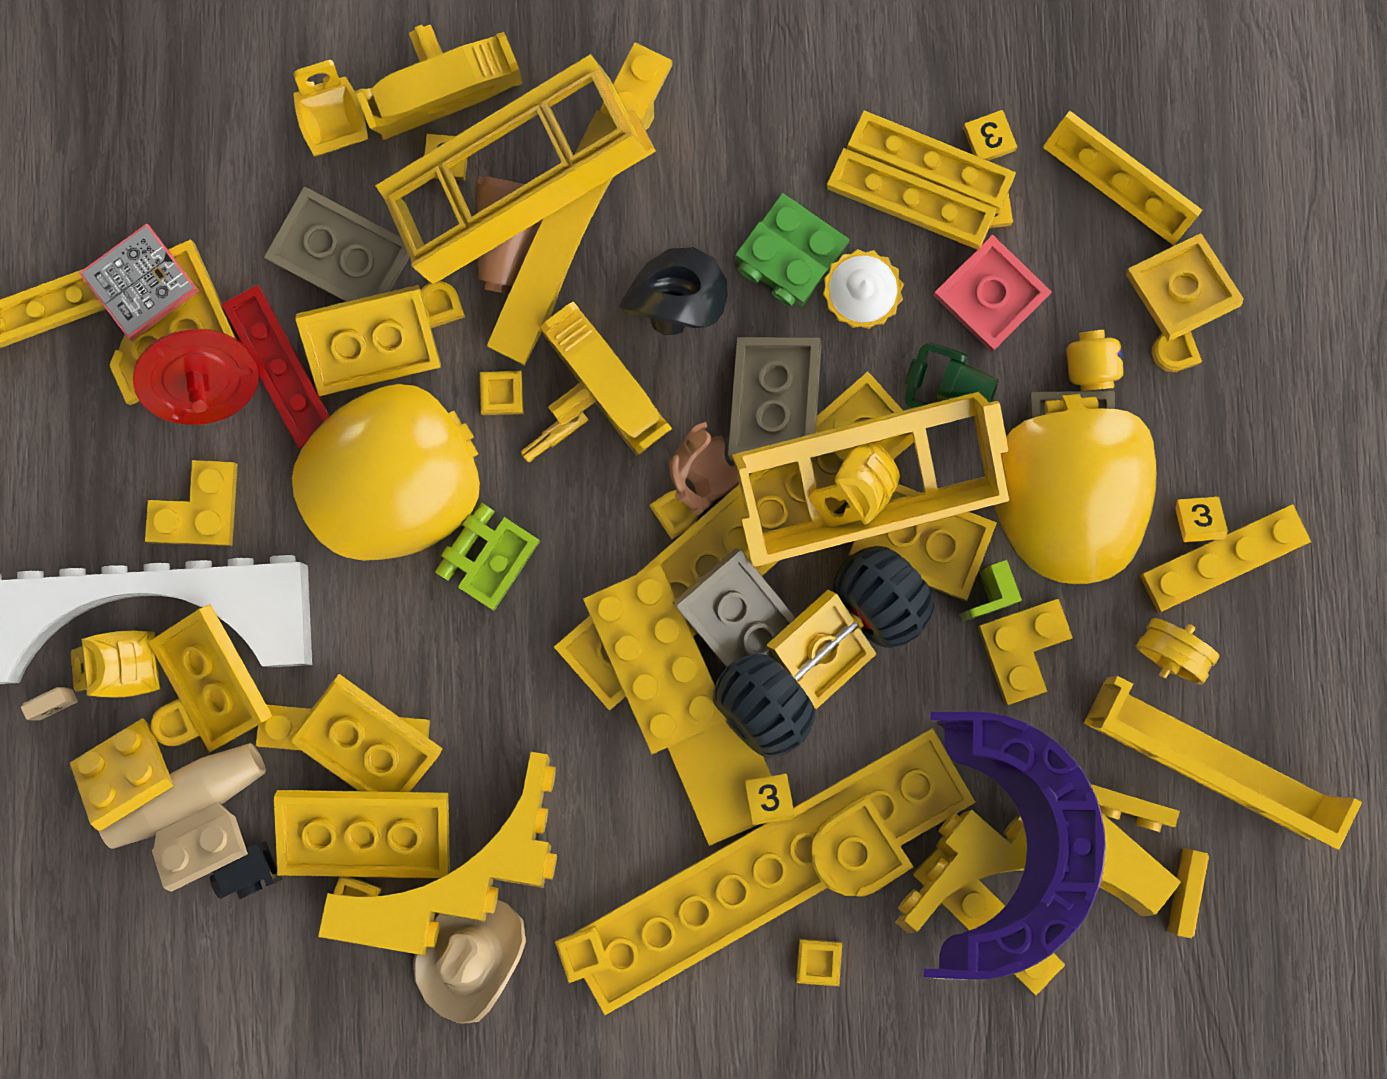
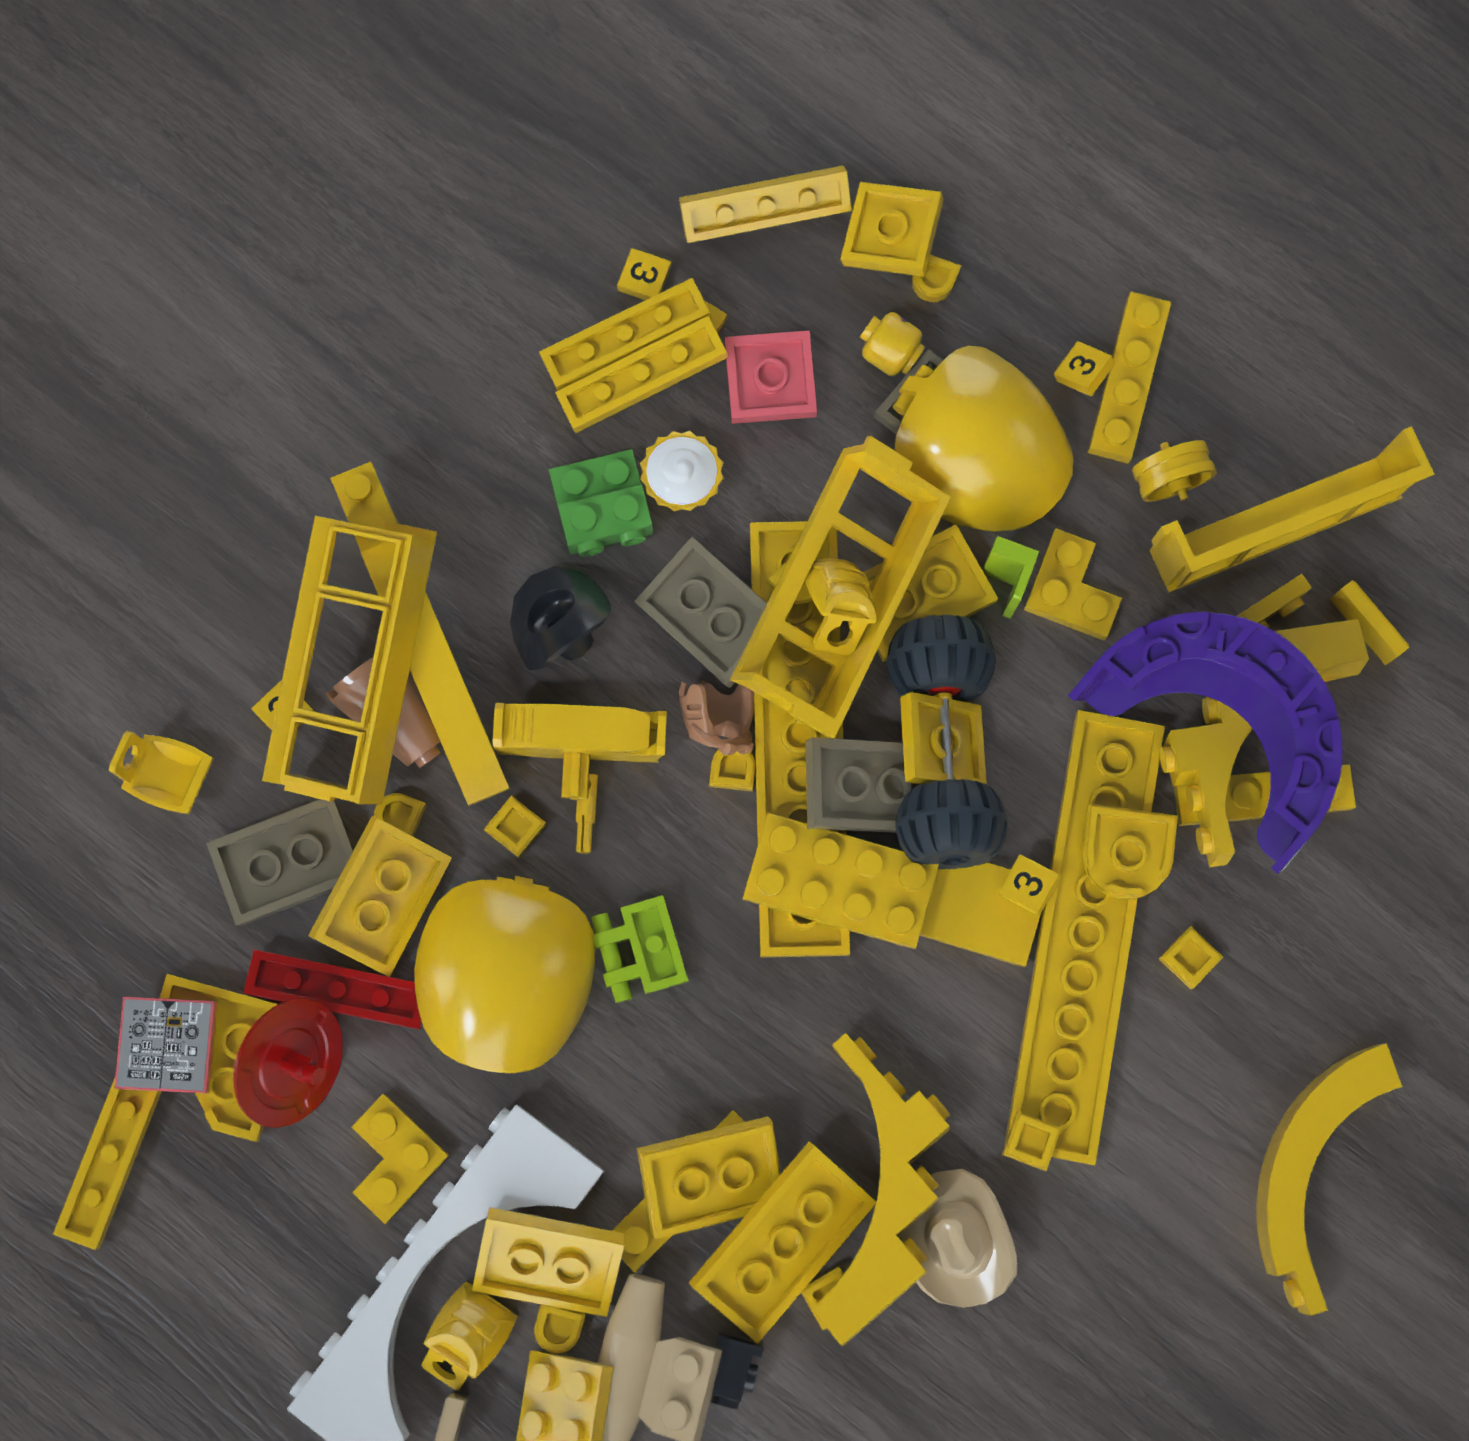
camera: 50 degrees left, 5 degrees down
yellow piece [355,25,523,140] -> none
dark green piece [904,342,999,408] -> none

